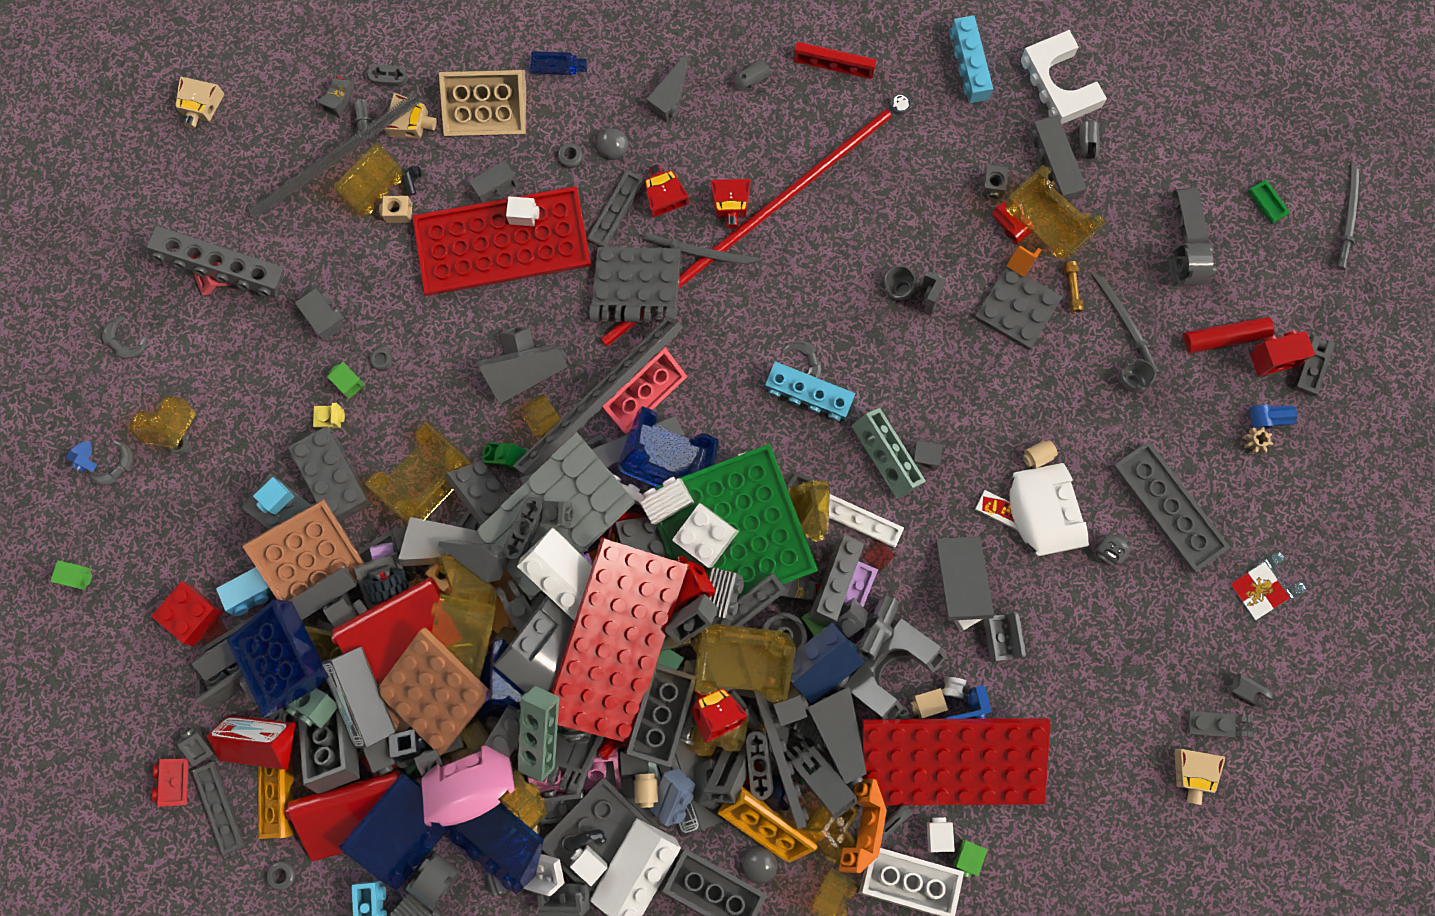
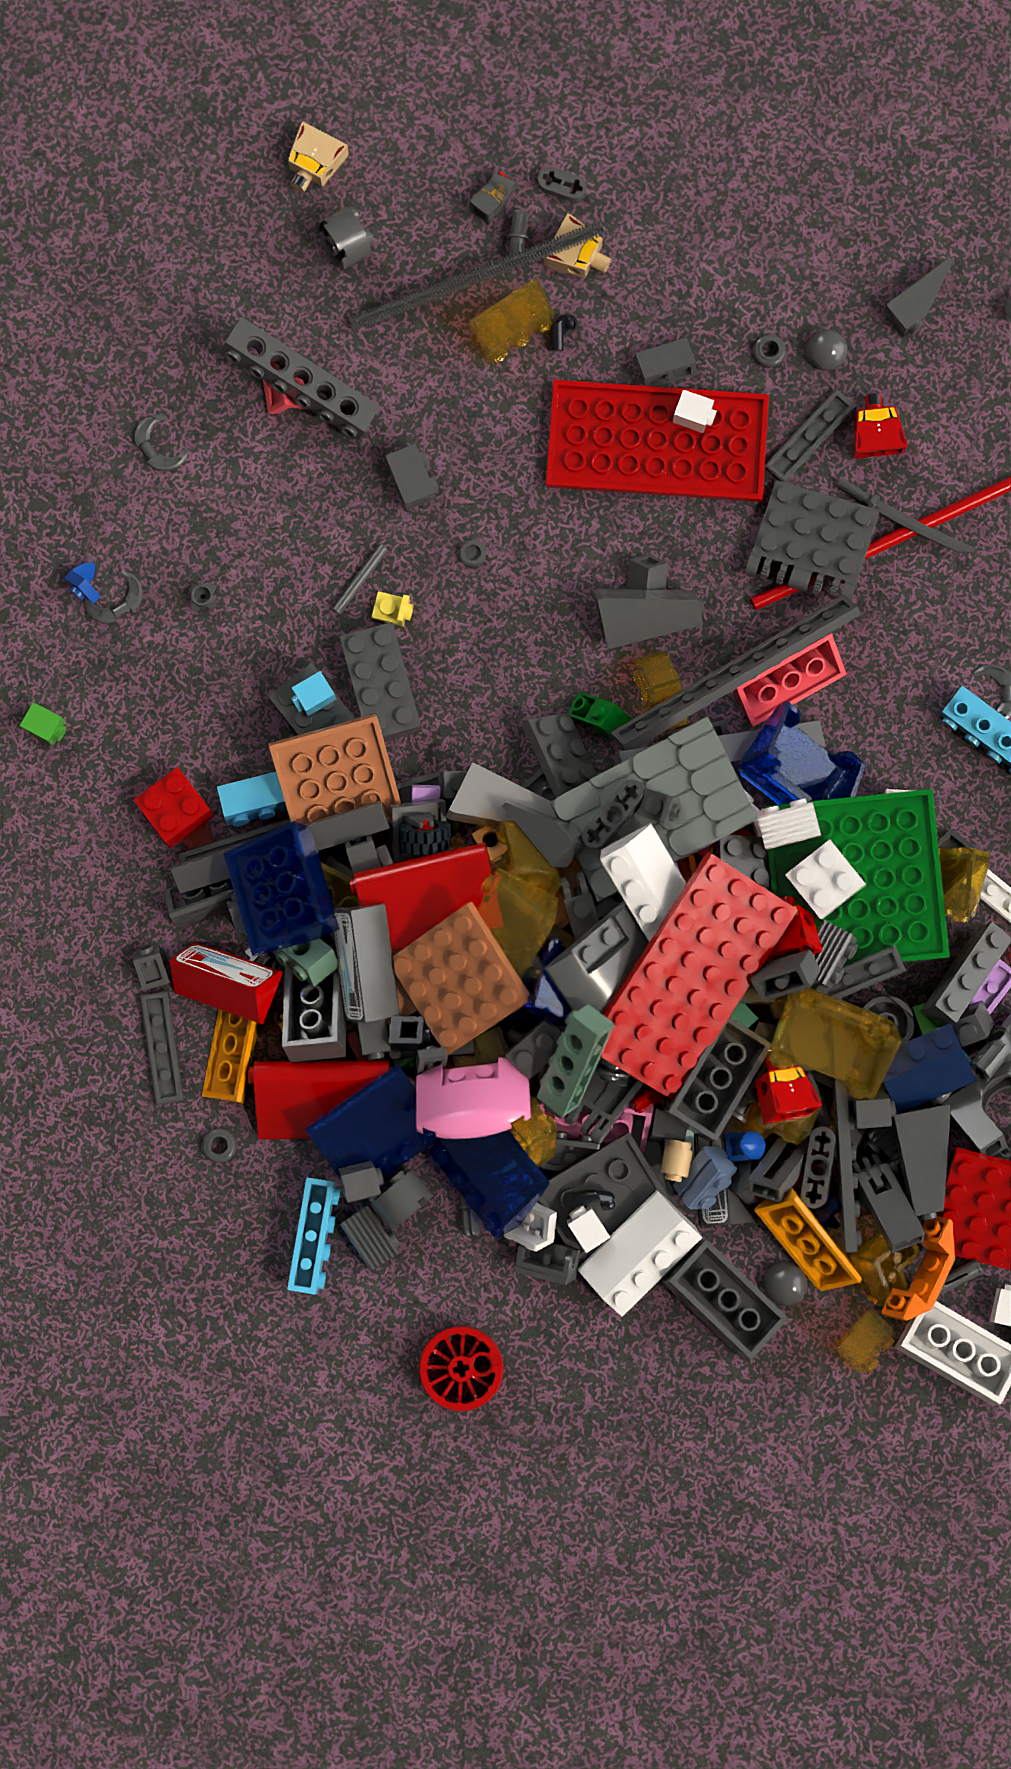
camera: 15 degrees right, 5 degrees up
clear yellow brick [127,396,196,448] -> none
bracket [151,759,188,806] -> none
bright green brick [327,362,365,399] -> none
clear yellow windscreen [365,421,472,524] -> none
tan brick [379,196,412,223] -> none
tan slope [439,70,526,136] -> none
clear blue hinge [530,51,588,75] -> none
red torso [711,179,751,229] -> none
dark grey leg [779,579,821,602] -> none
none -> dark grey brick [315,206,374,271]
none -> dark grey bar [332,544,388,615]
none -> dark grey brick [338,1161,384,1203]
none -> blue plate [725,1131,766,1162]

